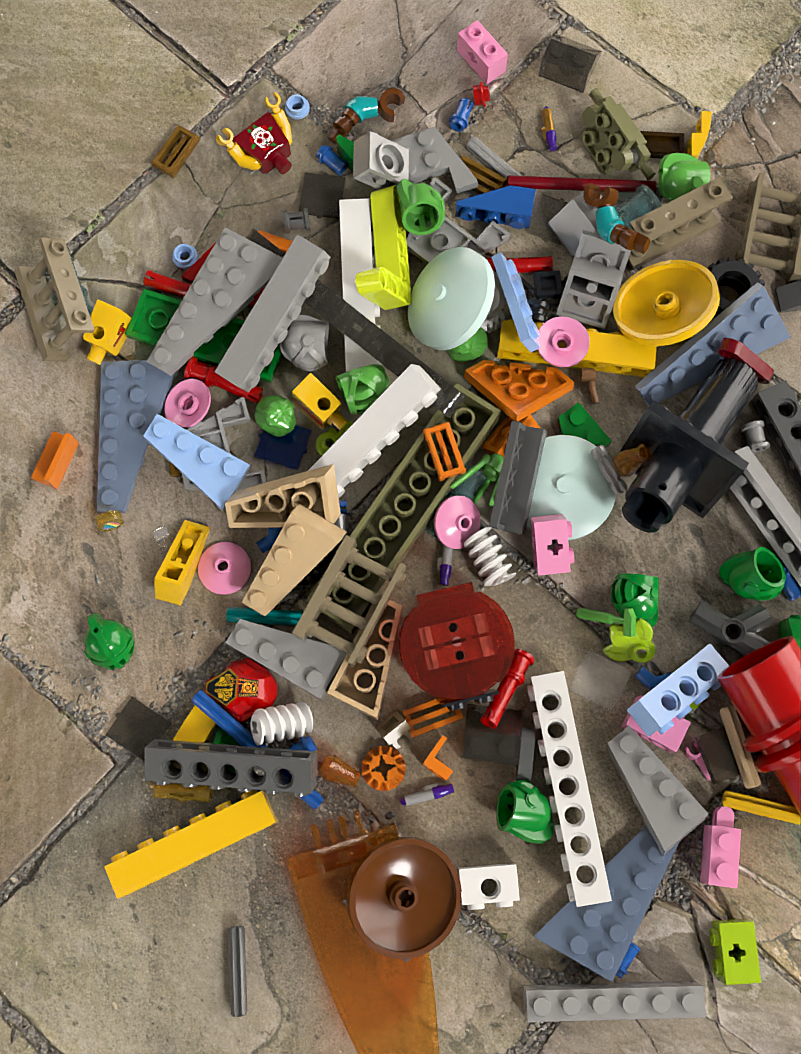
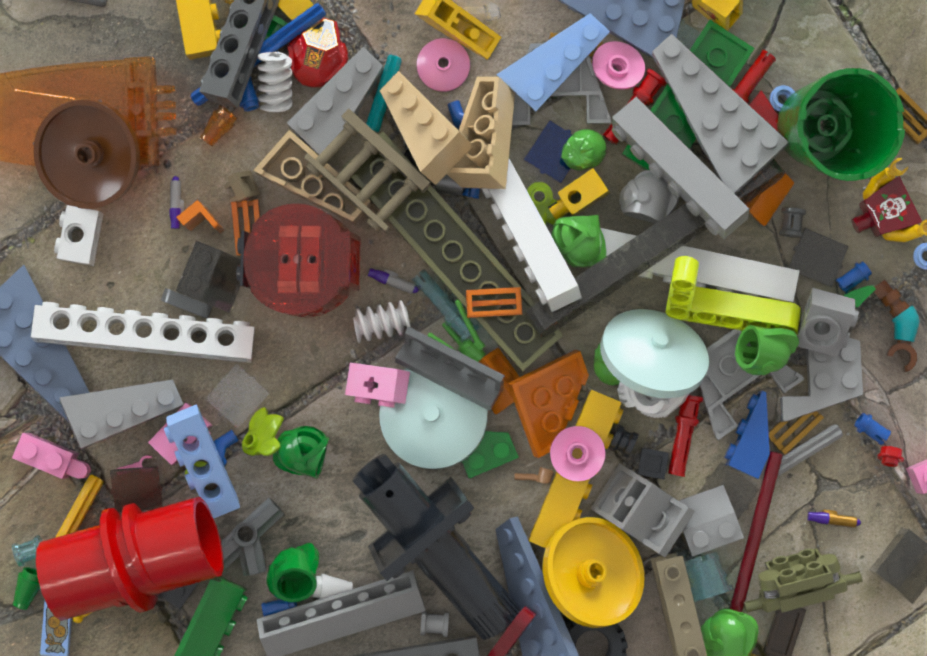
camera: 105 degrees right, 10 degrees up
orange gear [362,746,406,791] -> none
bright pink dish [434,496,481,549] -> none
red pin [480,649,535,729] -> none
light blue wing [492,252,540,352] -> none
green helmet [496,780,554,844] -> none
bright green piece [577,607,636,637] -> none
reddish brown piece [583,183,650,254] -> none
light grey axle [591,445,628,495] -> none
clear orange cone [613,445,651,476] -> none
tan axle [719,706,761,789] -> none
none -> white cone [312,574,353,600]
none -> green cone [777,68,905,181]

